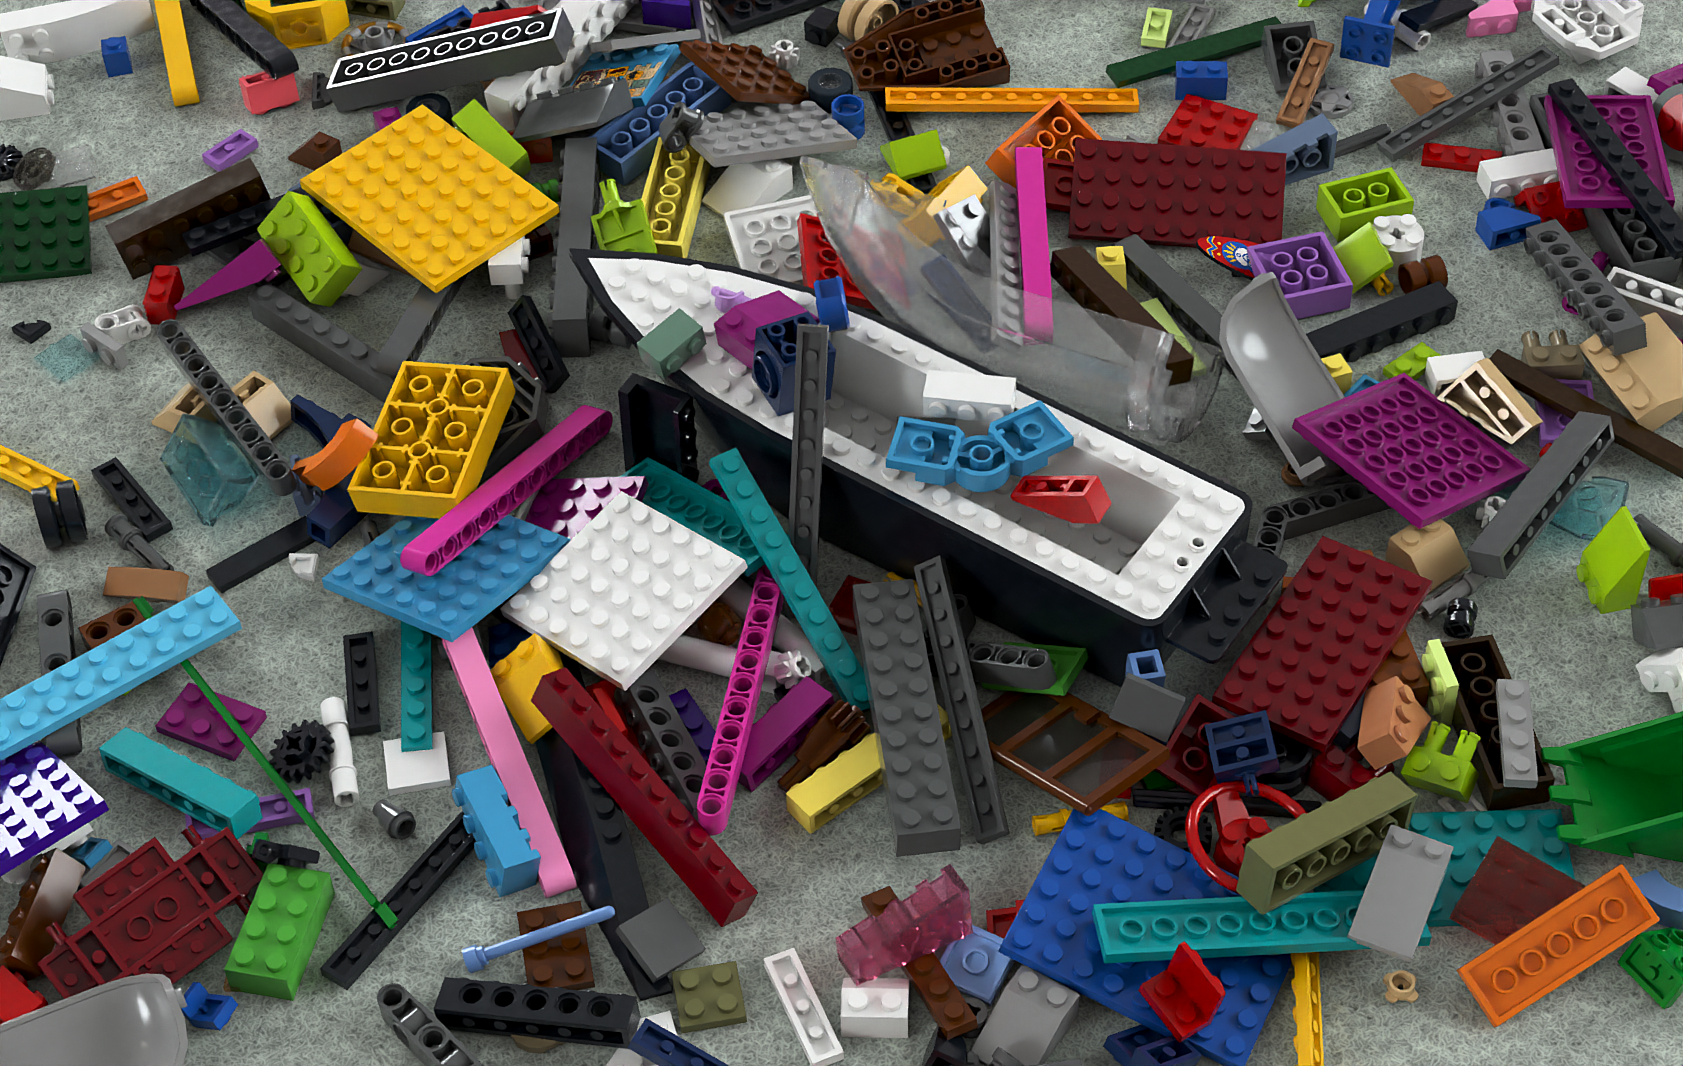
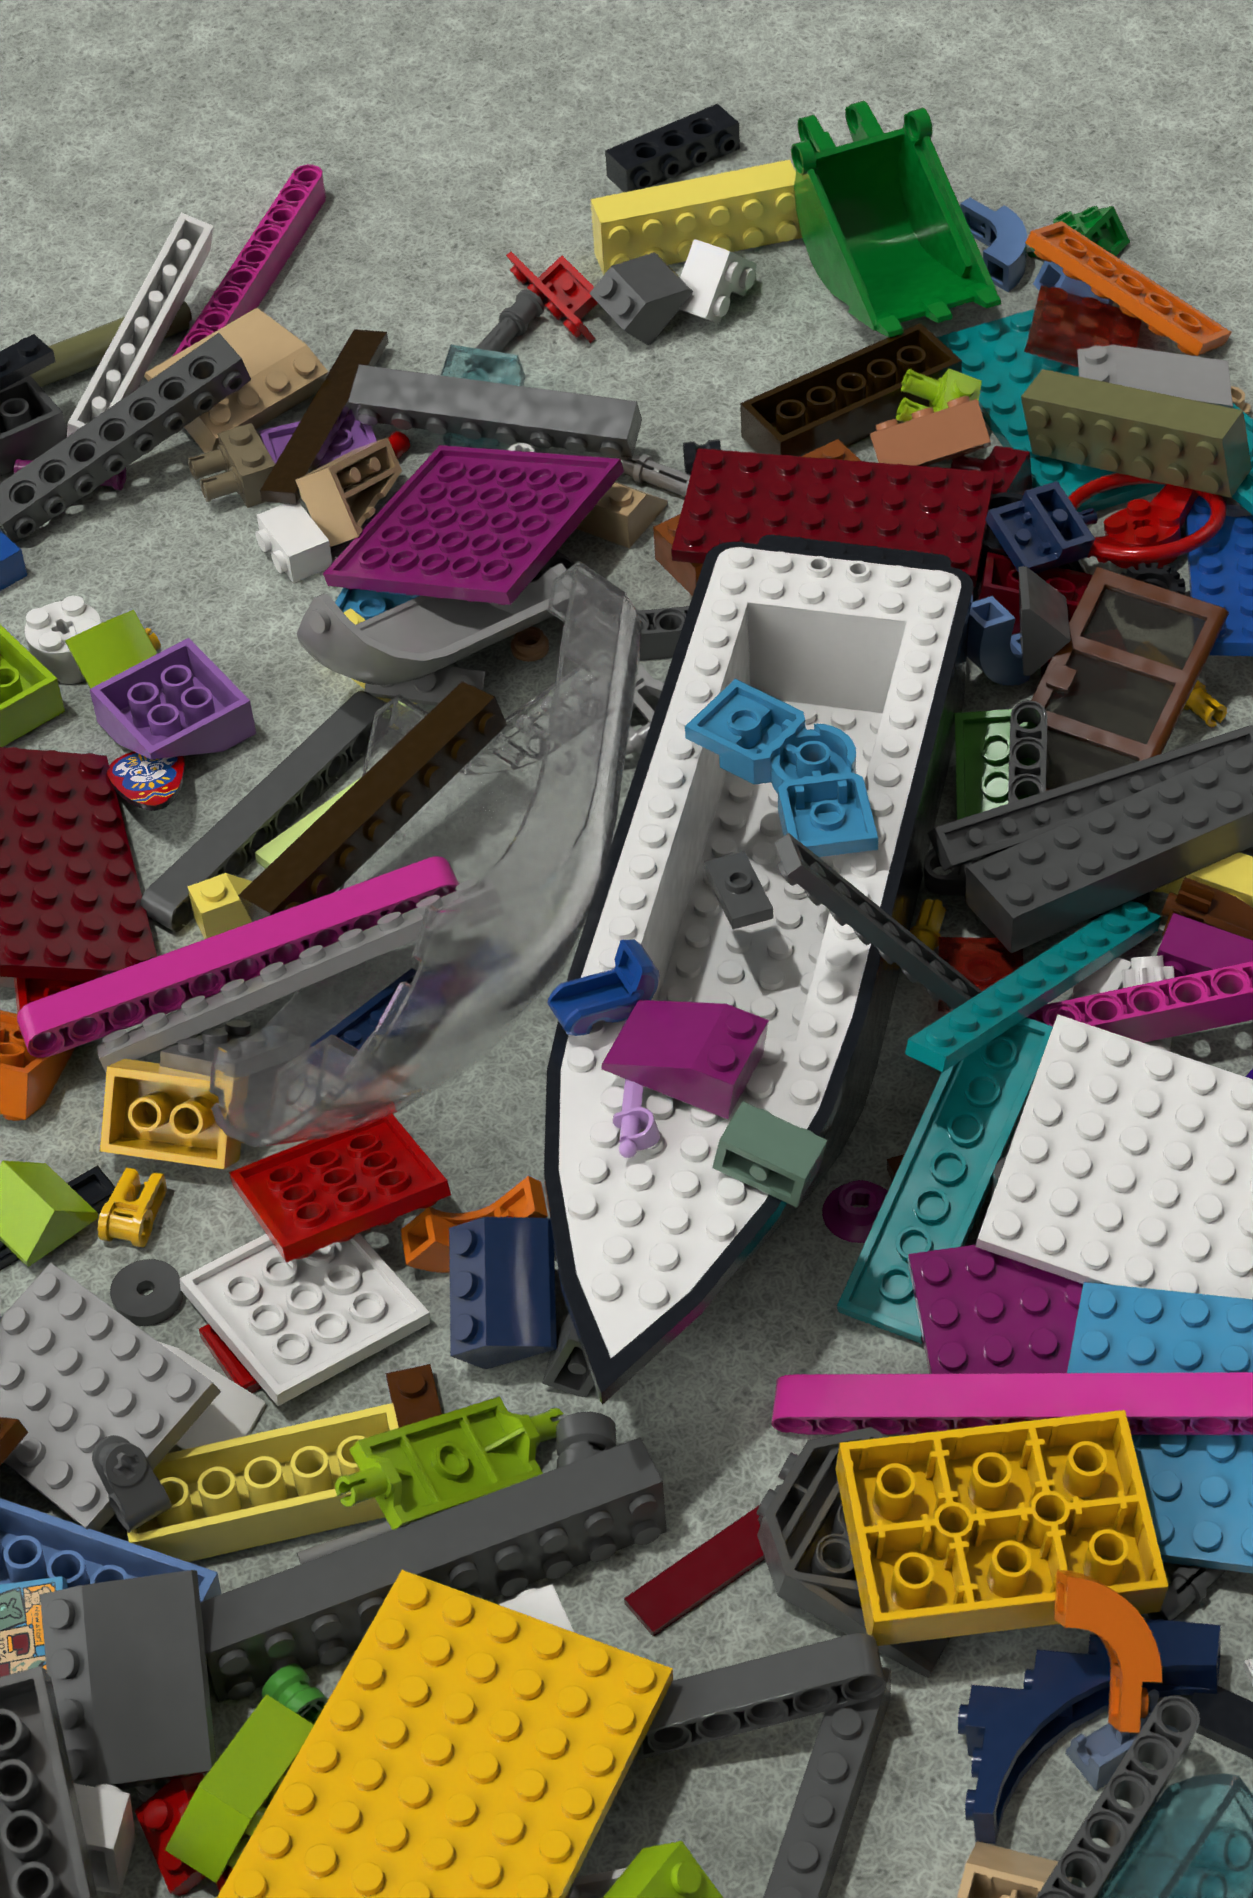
camera: 110 degrees left, 0 degrees up
black plate [508,295,570,394] -> none
black panel [618,373,700,483] -> none
dark blue brick [752,311,836,417] -> none
white brick [923,369,1016,422] -> none
red slope [1010,475,1112,524] -> none
black brick [1306,281,1458,362] -> none
lime plate [1382,342,1441,380] -> none
reddish brown wheel [1397,255,1448,294] -> none
yellowish green plate [1422,639,1459,726] -> none
light grey plate [1495,679,1538,788] -> none
lime slope [1576,506,1650,614] -> none

